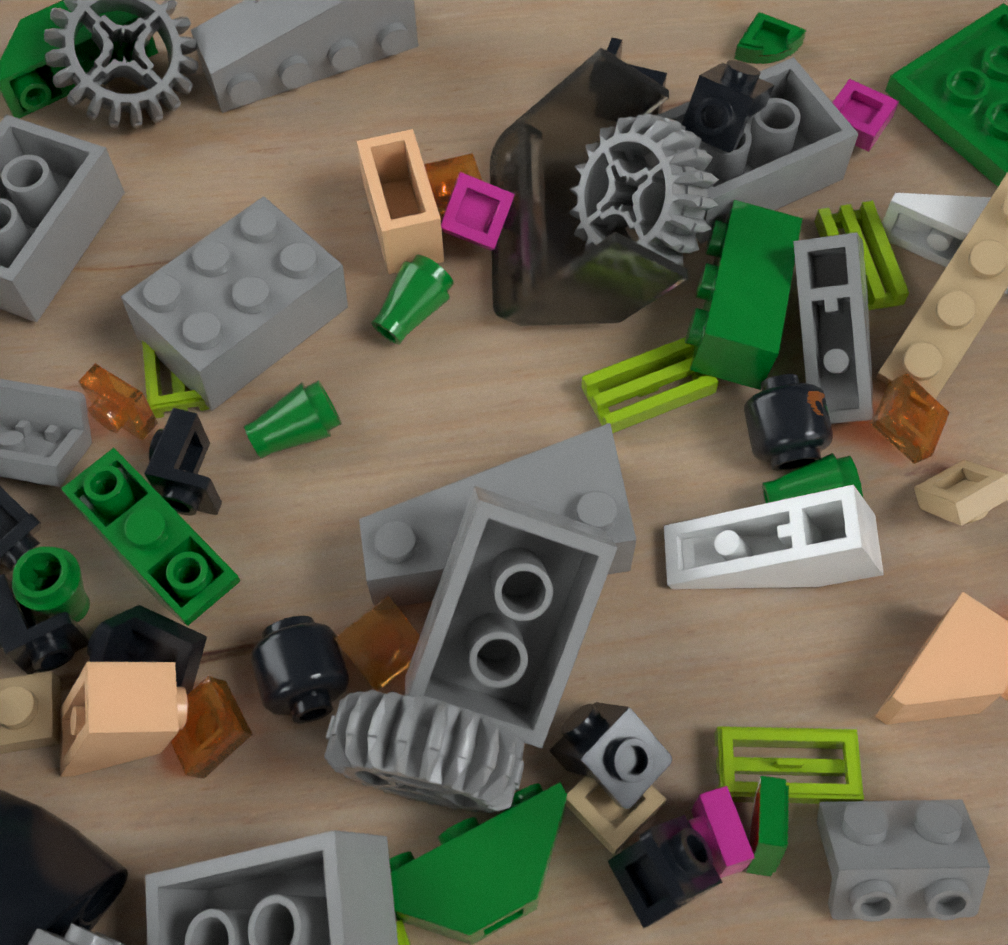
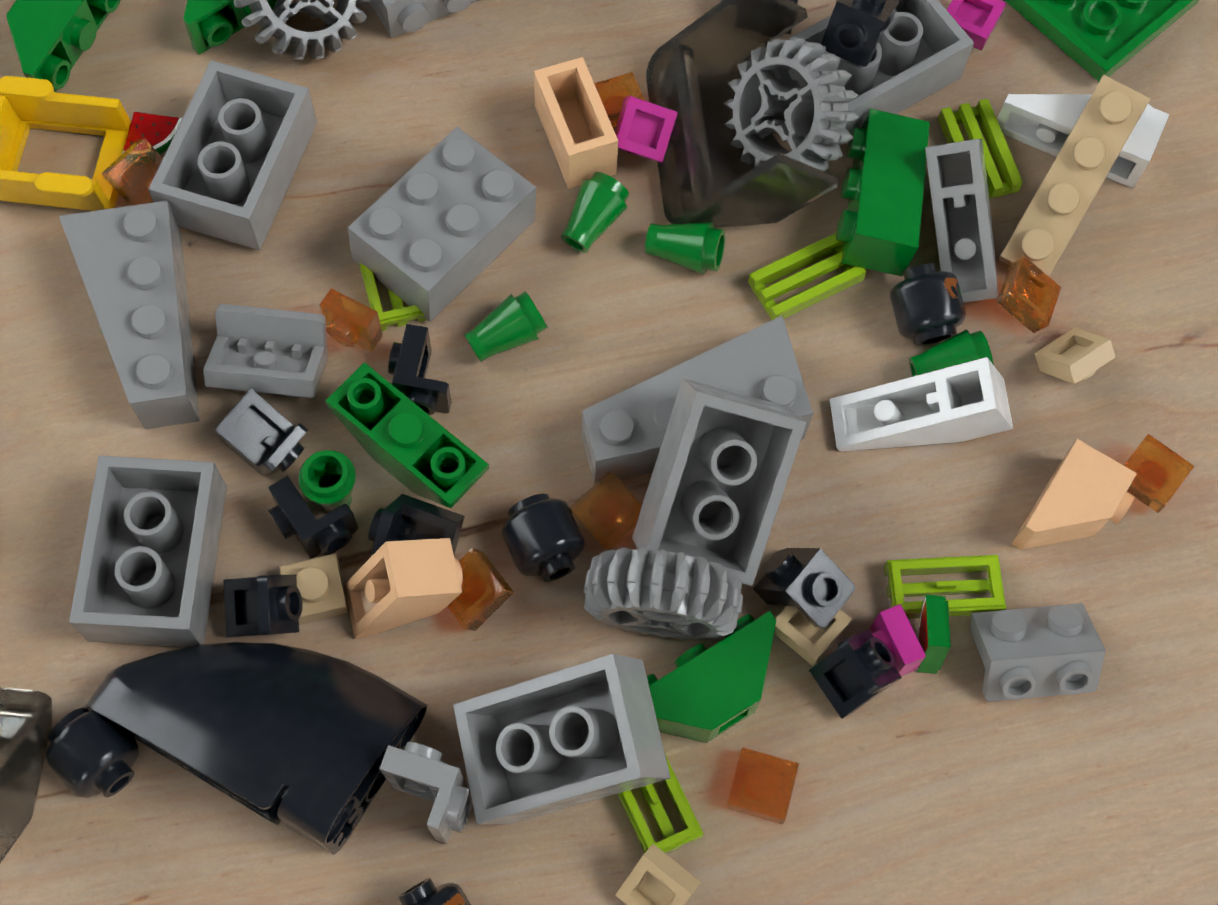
camera: 10 degrees left, 5 degrees up
none -> green cone [645,222,725,274]

